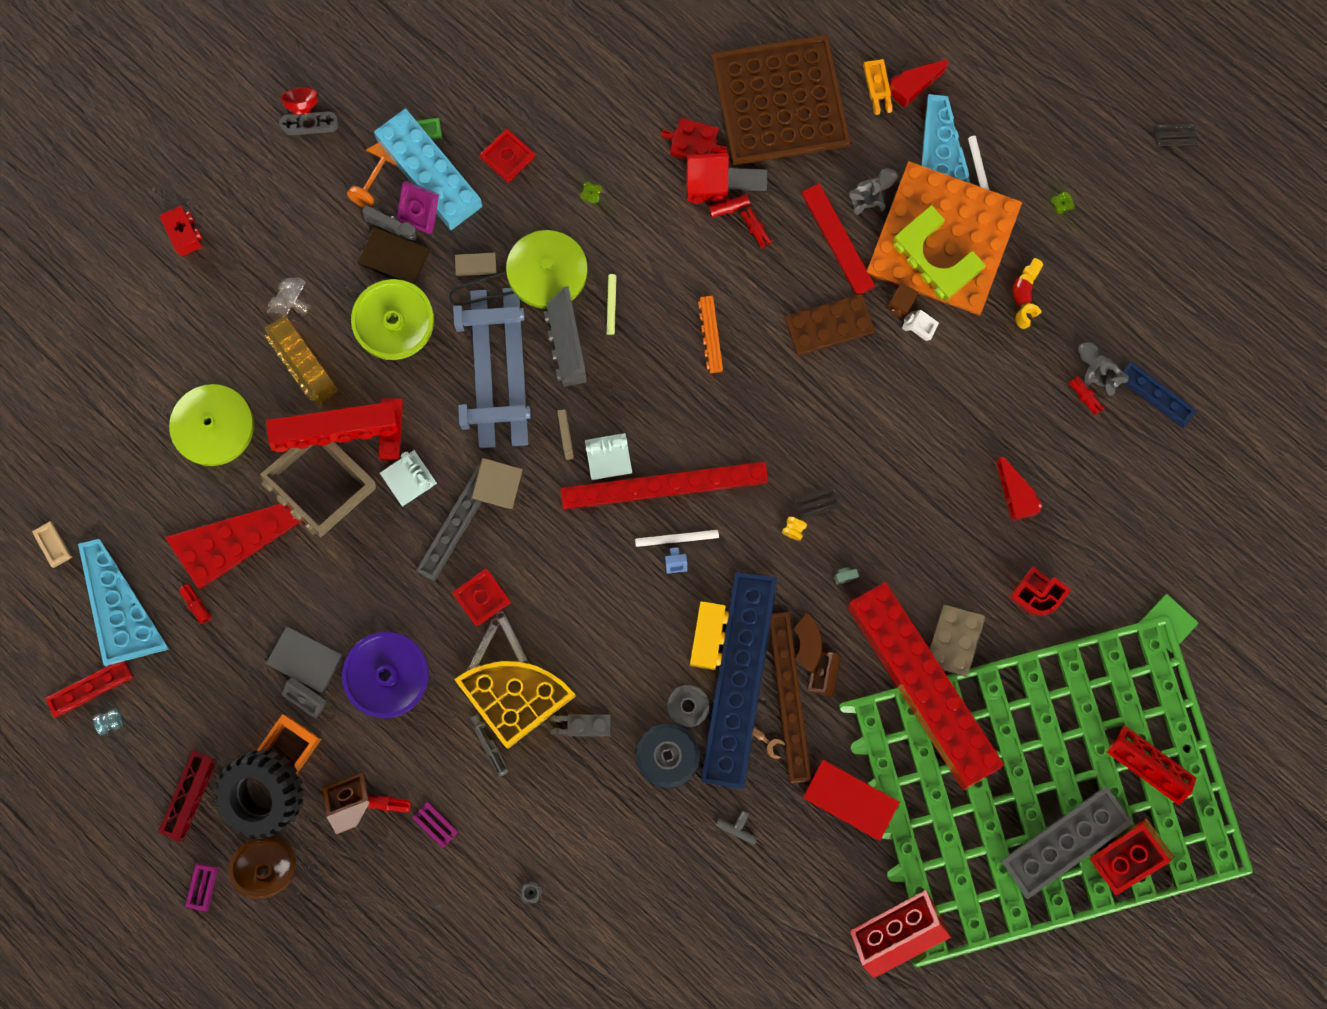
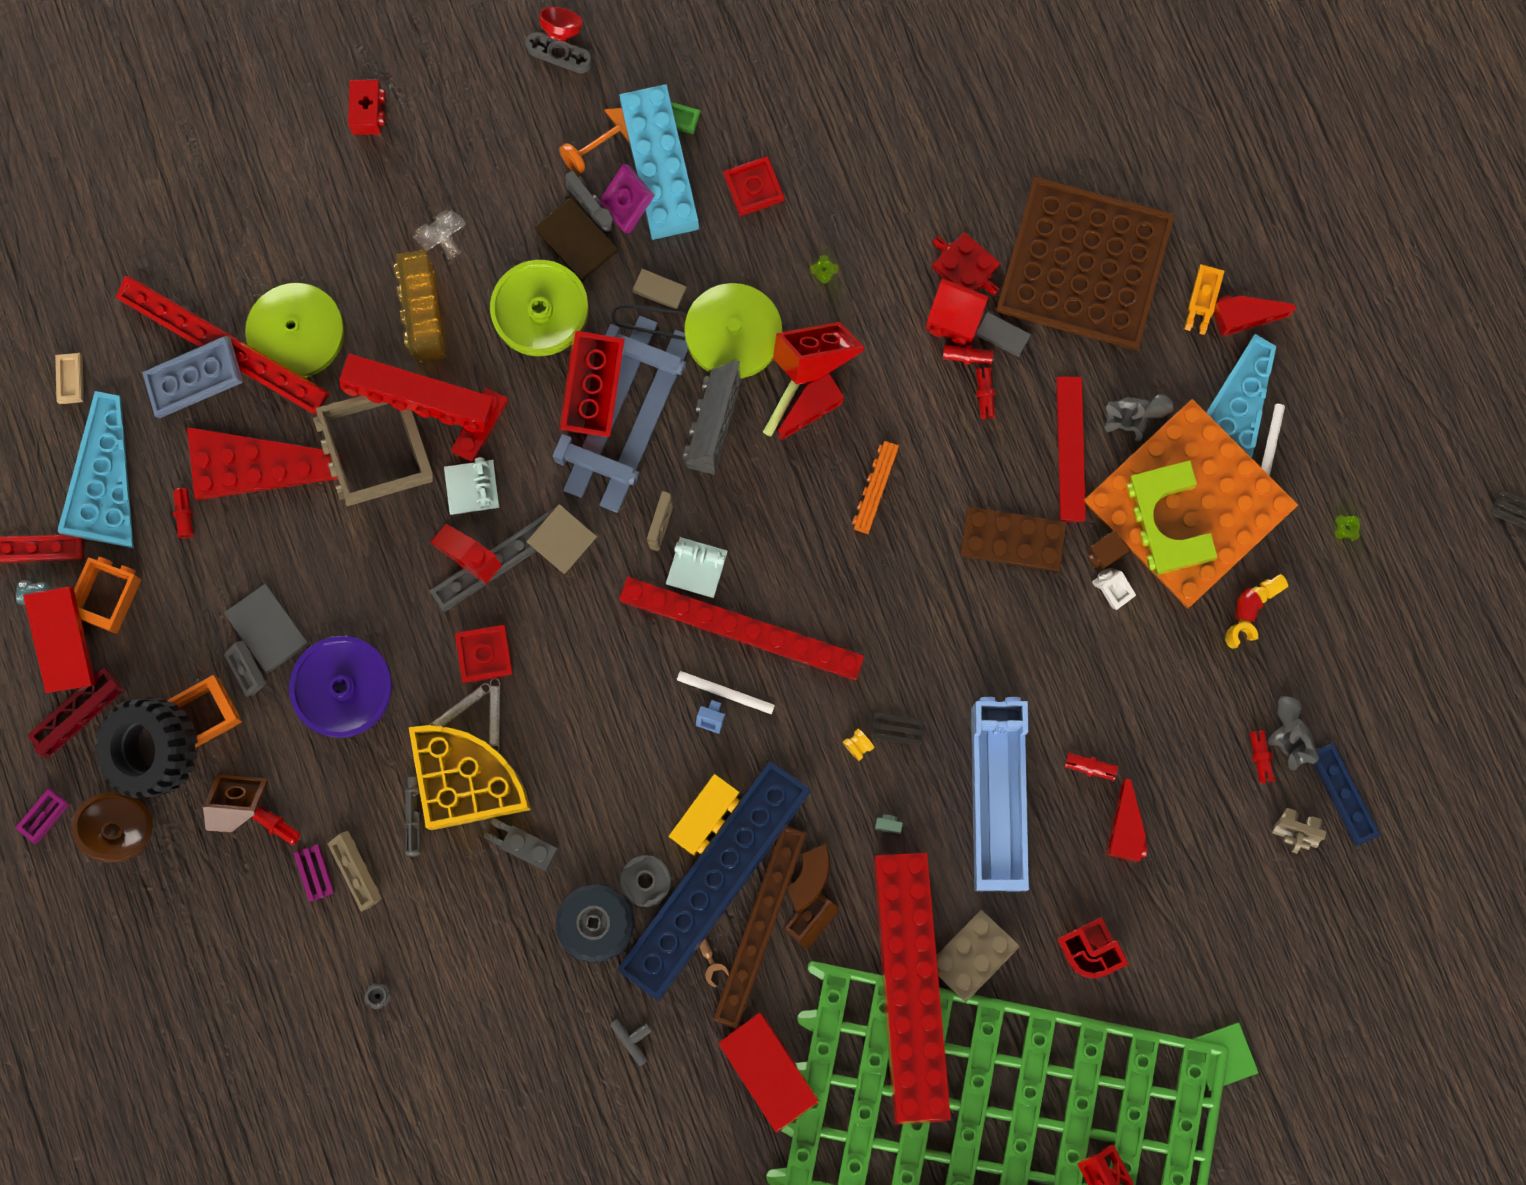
camera: 30 degrees right, 0 degrees up
none -> red tile [23,586,96,693]
none -> orange window [74,557,142,634]
none -> red plate [116,276,330,415]
none -> sand blue tile [142,336,243,418]
none -> dark tan plate [327,831,382,912]
none -> red slope [430,524,502,584]
none -> red slope [559,331,625,437]
none -> red slope [773,322,864,384]
none -> red slope [778,373,844,440]
none -> light blue brick [971,697,1029,891]
none -> red pin [1064,752,1118,782]
none -> dark tan hips [1272,808,1326,854]

